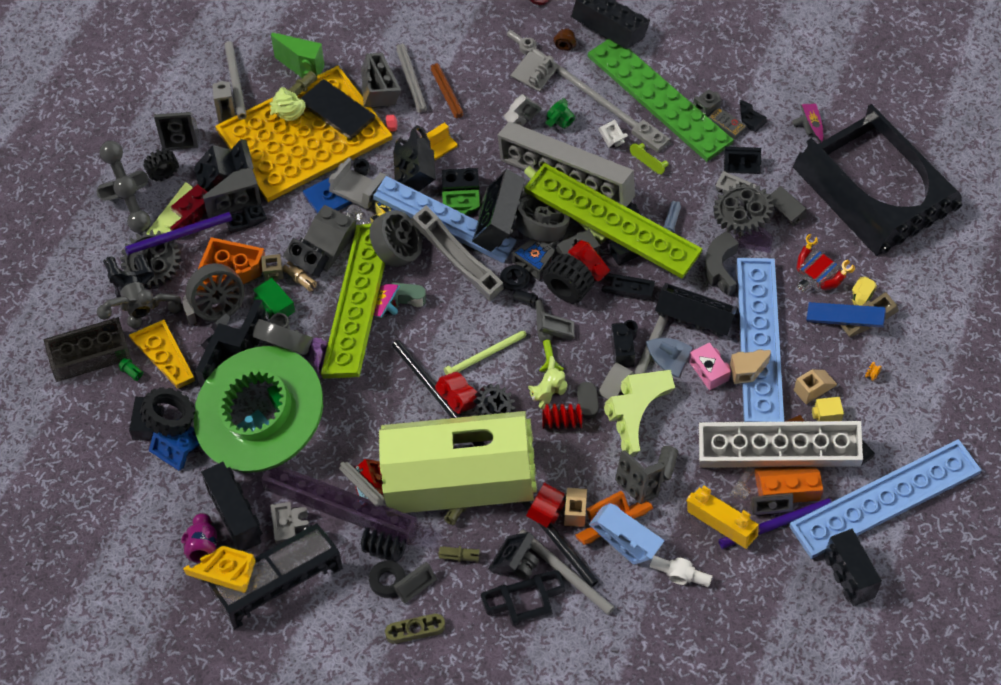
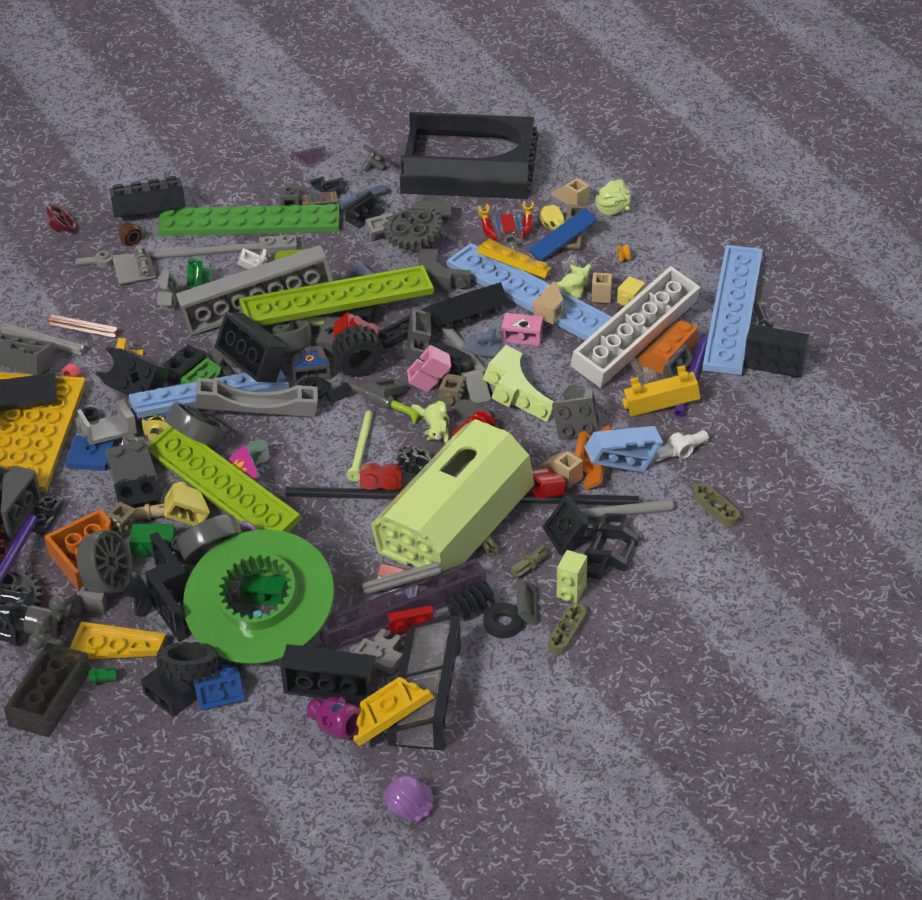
camera: 50 degrees left, 15 degrees down
none -> light yellow torso [164,482,210,526]
none -> clear purple slope [289,146,326,169]
none -> sand blue axle [337,184,387,210]
none -> medium lavender hair [383,775,434,822]
none -> red plate [388,605,433,635]
none -> dark grey slope [406,309,431,363]
none -> bright pink piece [407,345,451,392]
none -> dark tan brick [439,373,465,405]
none -> yellow wing [477,239,552,278]
none -> yellowish green animal [546,264,591,300]
none -> tan slope [552,178,590,205]
none -> yellowish green brick [557,550,587,603]
none -> clear bar [561,254,578,273]
none -> yellowish green hair [595,179,632,216]
none -> olive beam [693,483,740,527]
none -> black bar [753,301,773,328]

